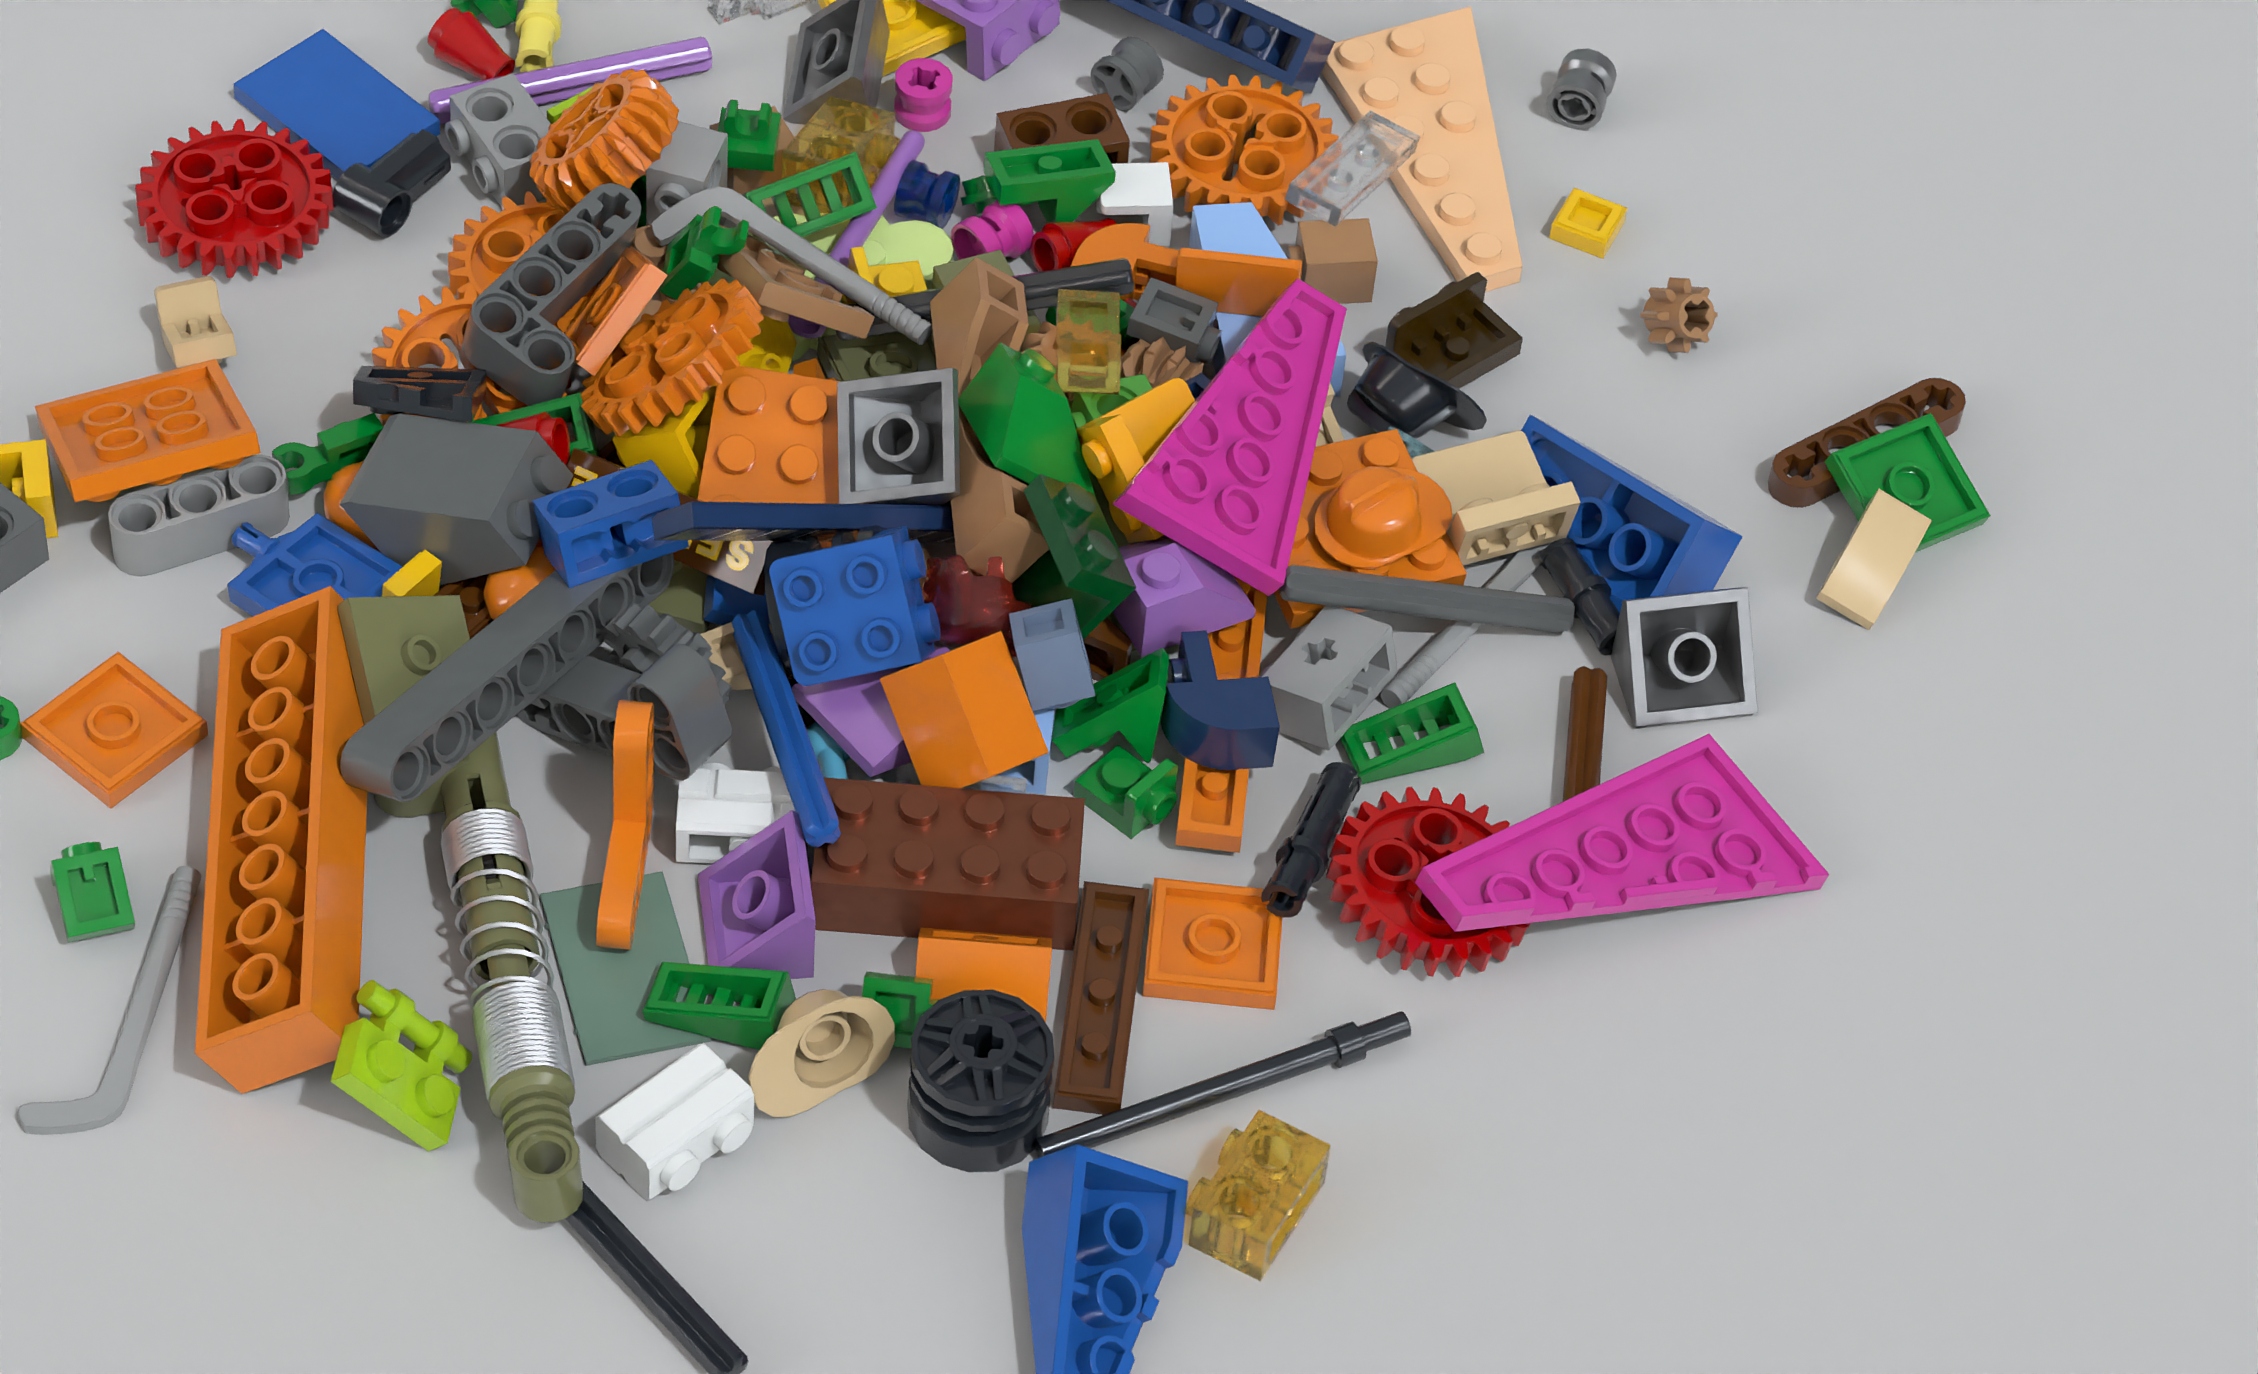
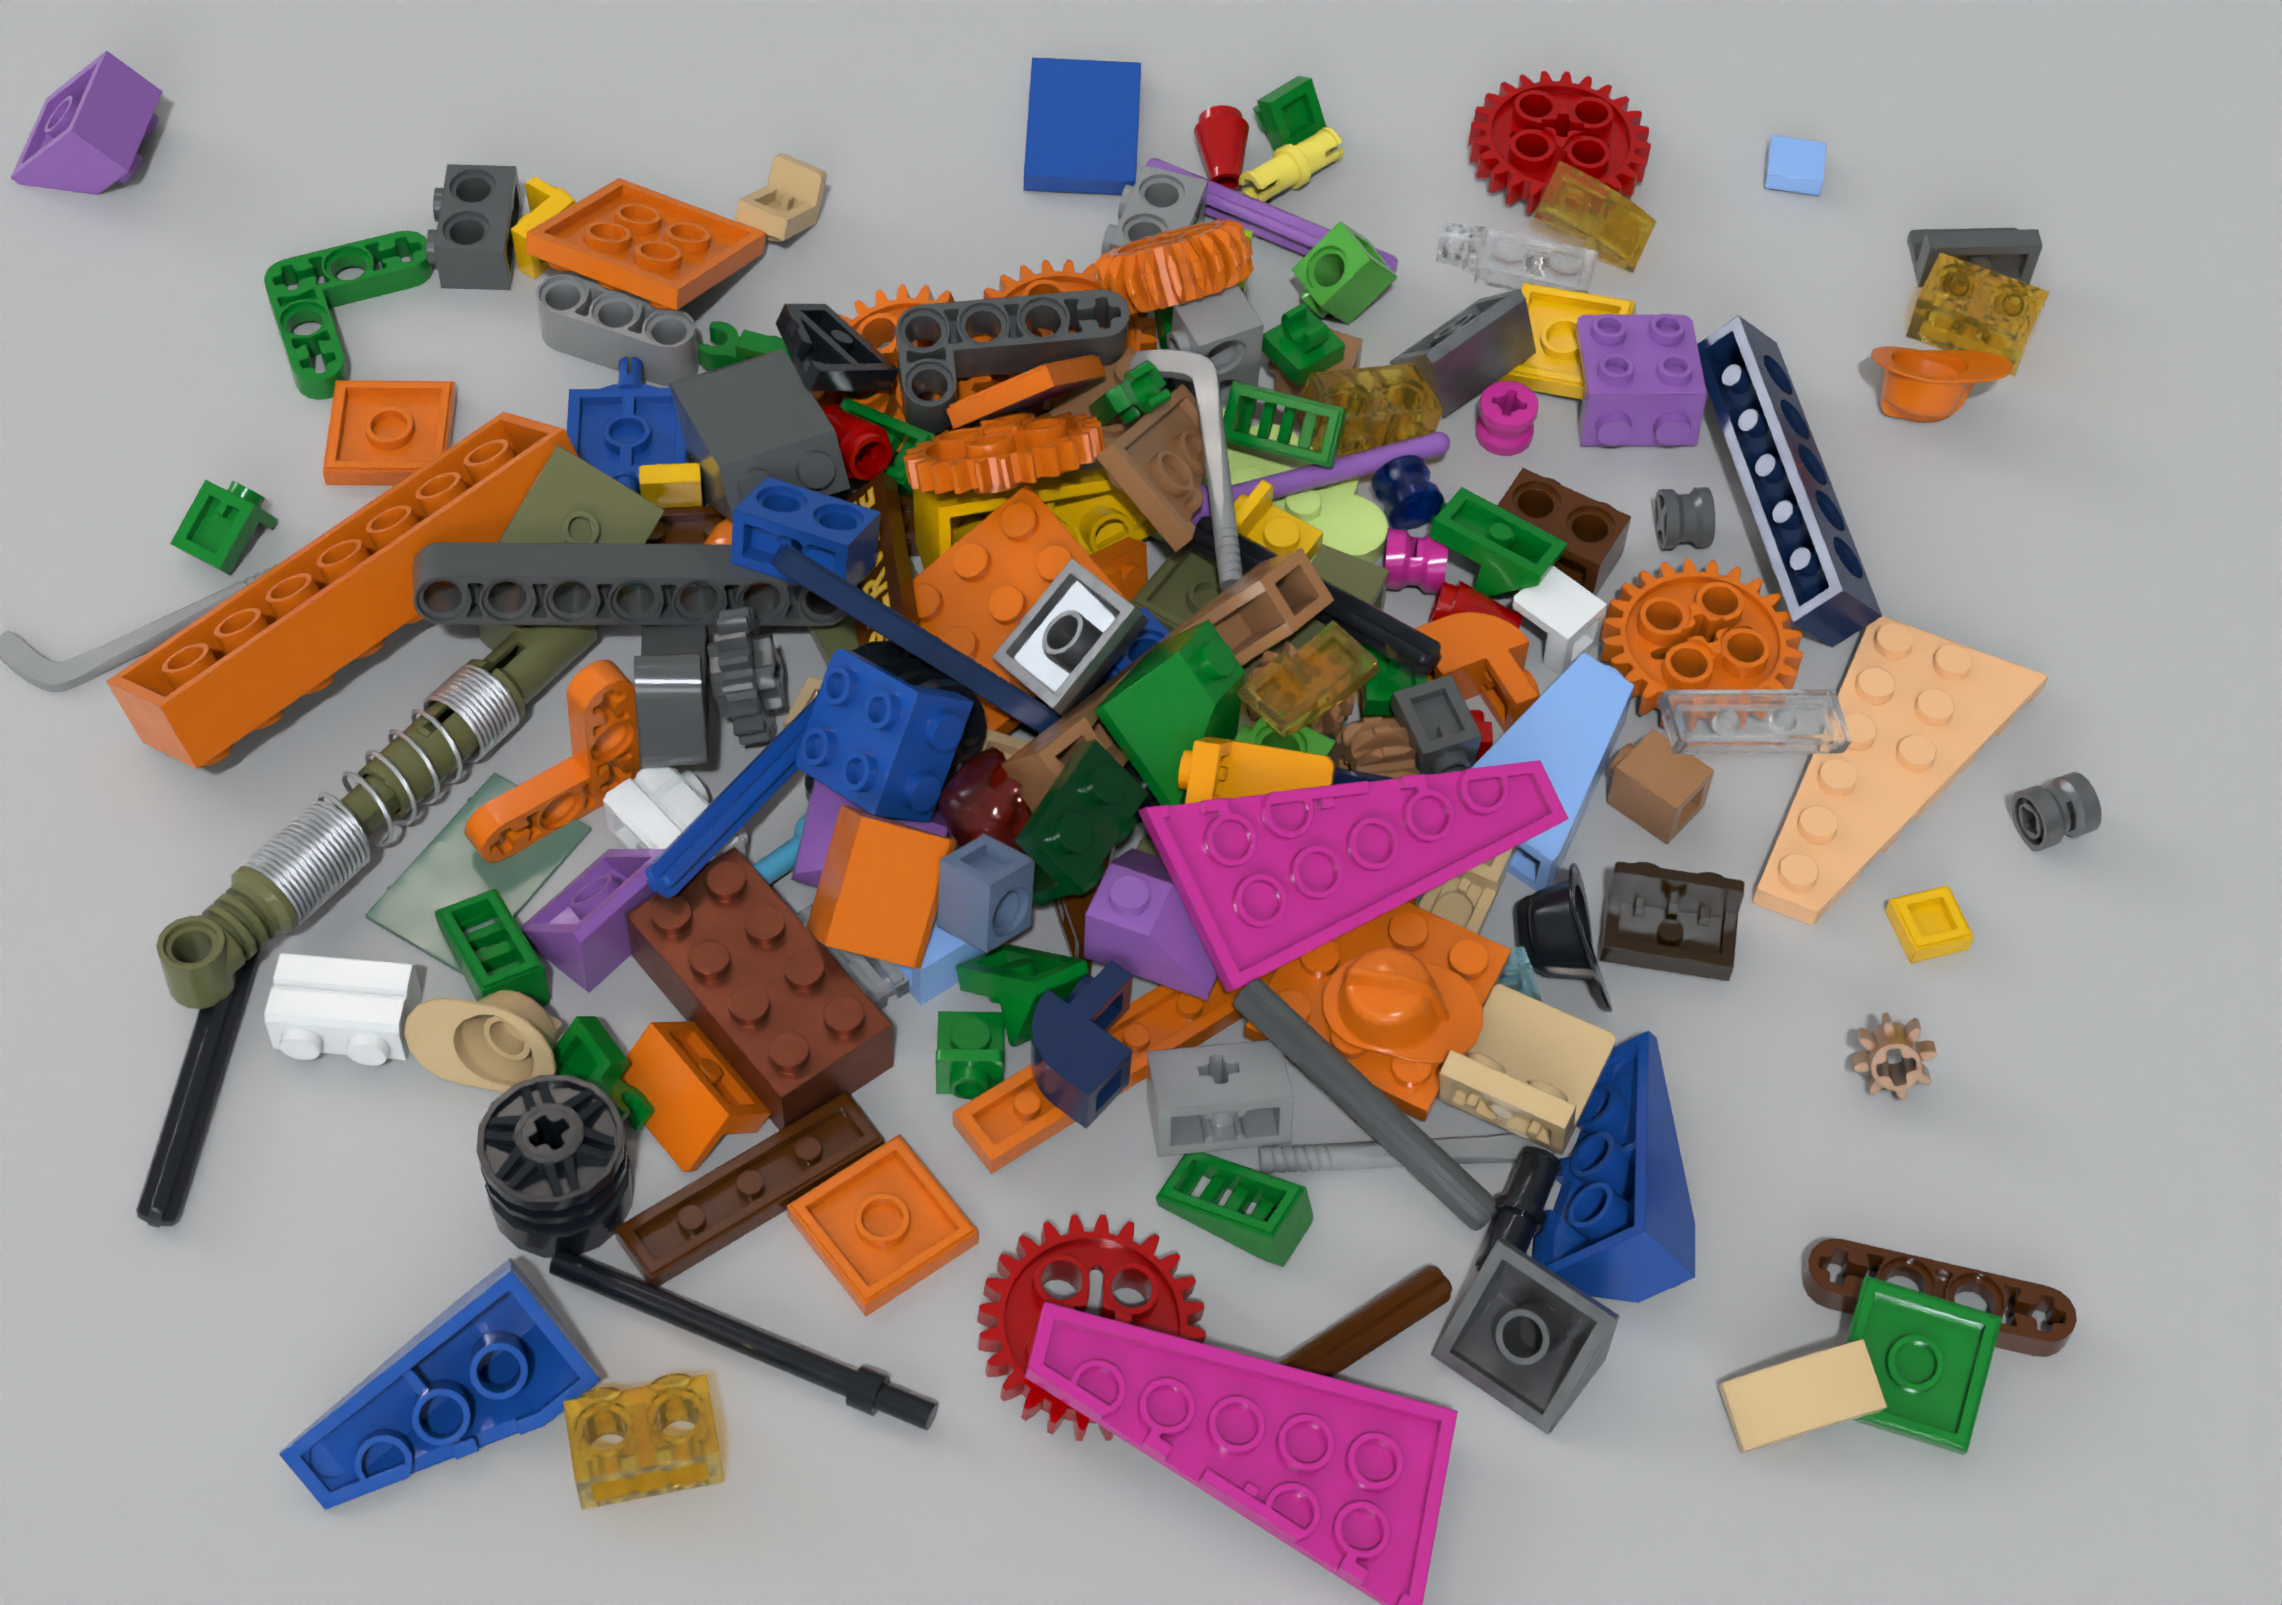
camera: 50 degrees right, 5 degrees up
red gear [135,119,334,278] -> none
lime plate [331,980,473,1151] -> none
black piece [333,129,451,238] -> none
orange panel [1176,248,1302,317] -> none
black pin [1261,762,1362,918] -> none
none -> bright green brick [1291,221,1397,325]

